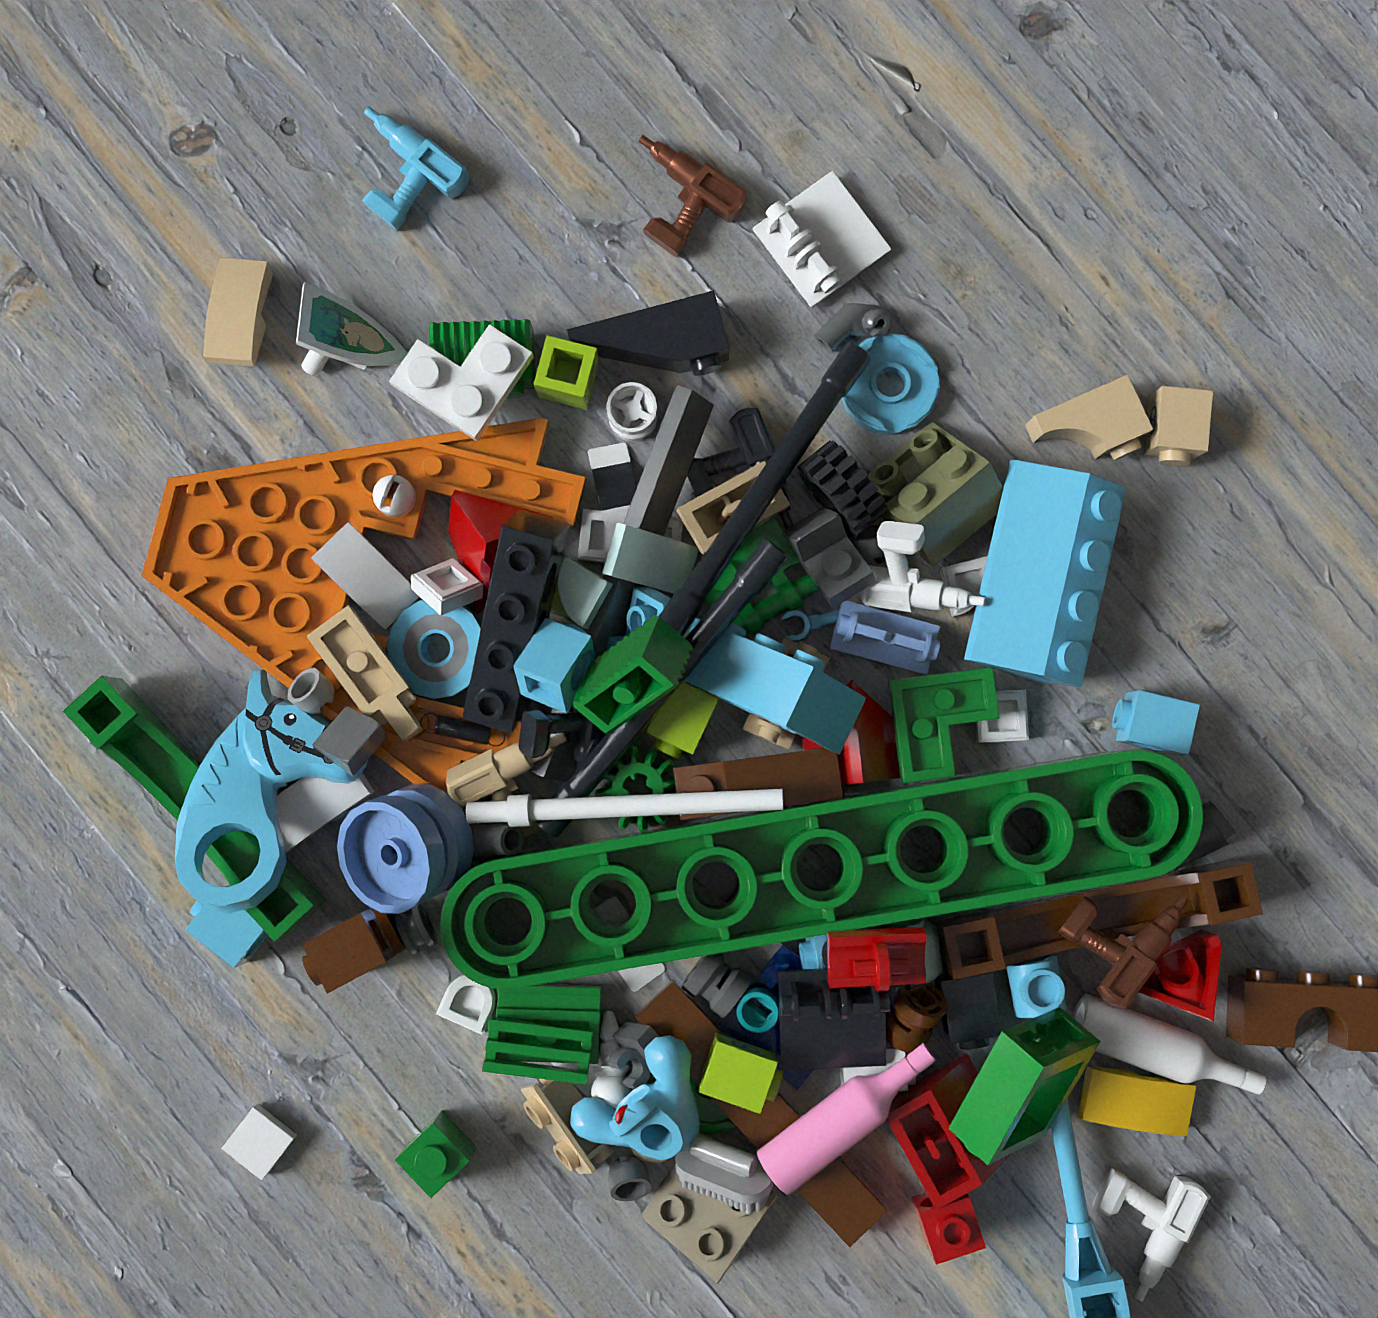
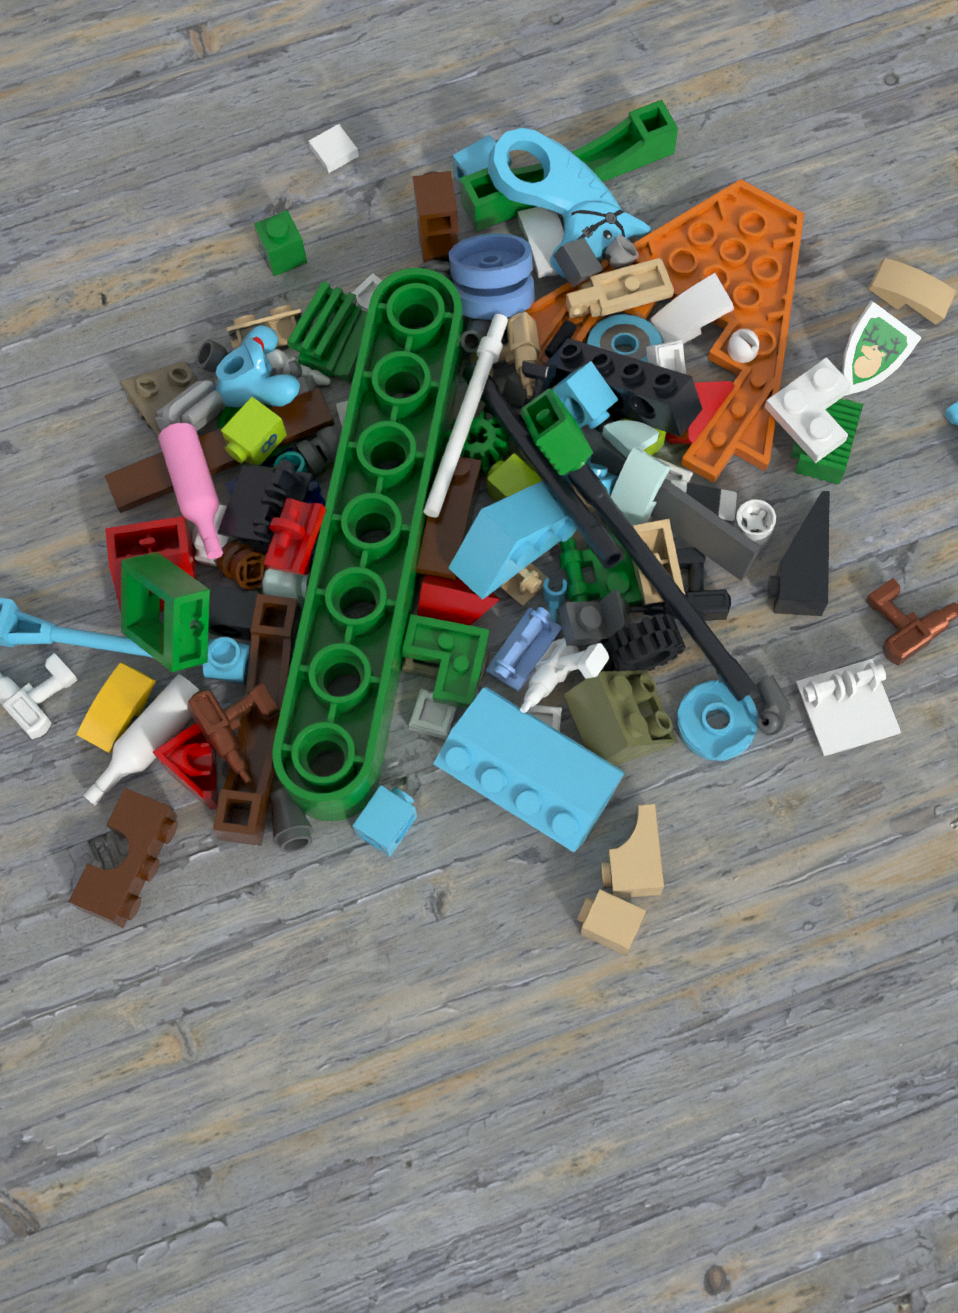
camera: 115 degrees right, 15 degrees down
lime brick [533,335,600,410] -> none
red brick [911,1193,986,1265] -> none

